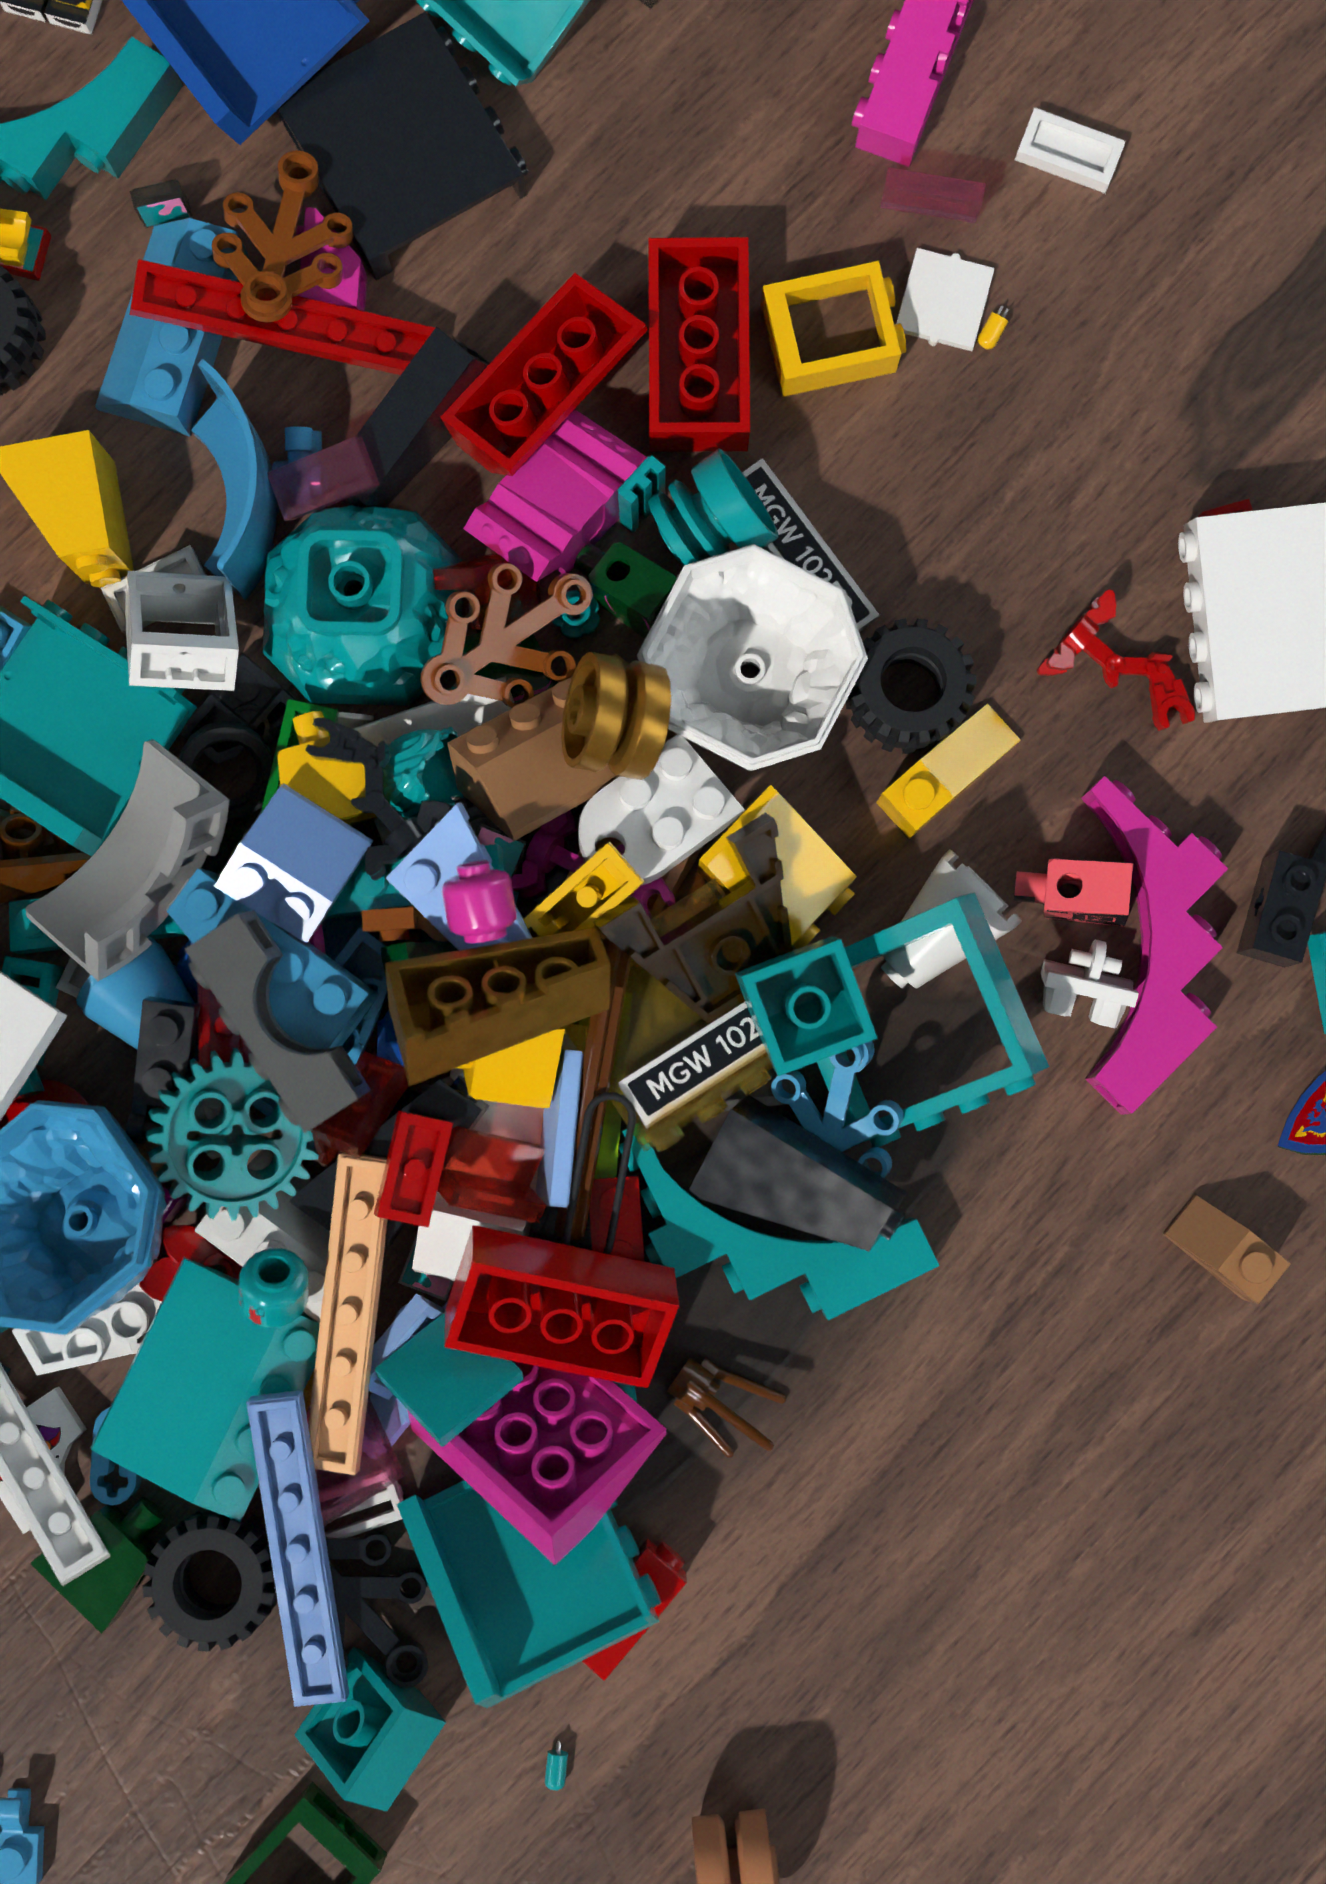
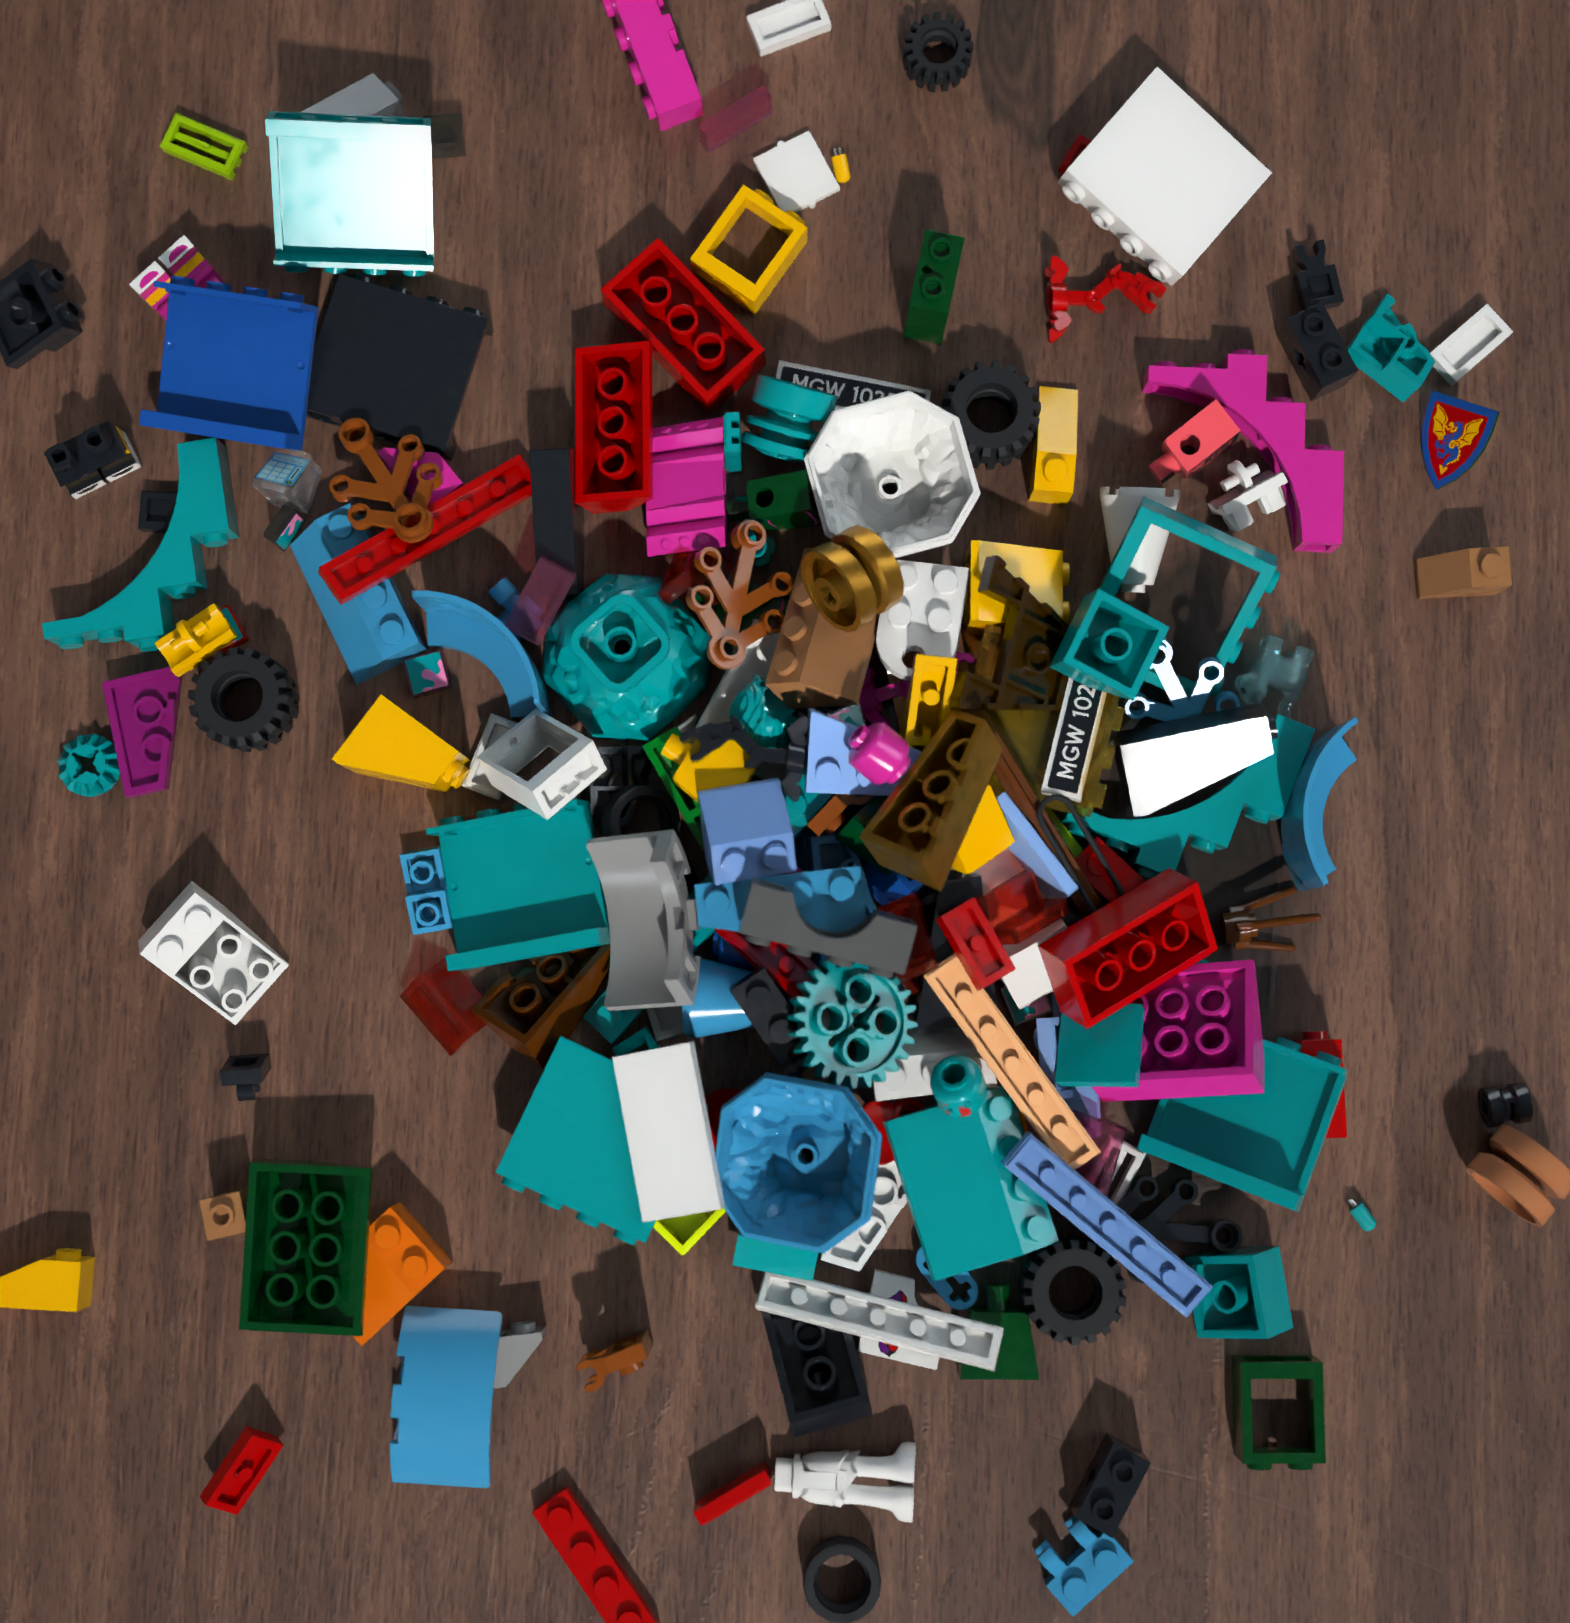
camera: 40 degrees left, 0 degrees up
none -> black tile [138,490,178,533]
none -> clear slope [252,450,322,514]
none -> tile [403,649,453,699]
none -> black tyre [903,12,974,92]
none -> dark green window [904,229,965,345]
none -> black brick [1069,1432,1151,1538]
none -> clear light blue animal [1234,634,1315,718]
none -> dark azure panel [1281,716,1359,891]
none -> black wheel [1477,1082,1533,1128]

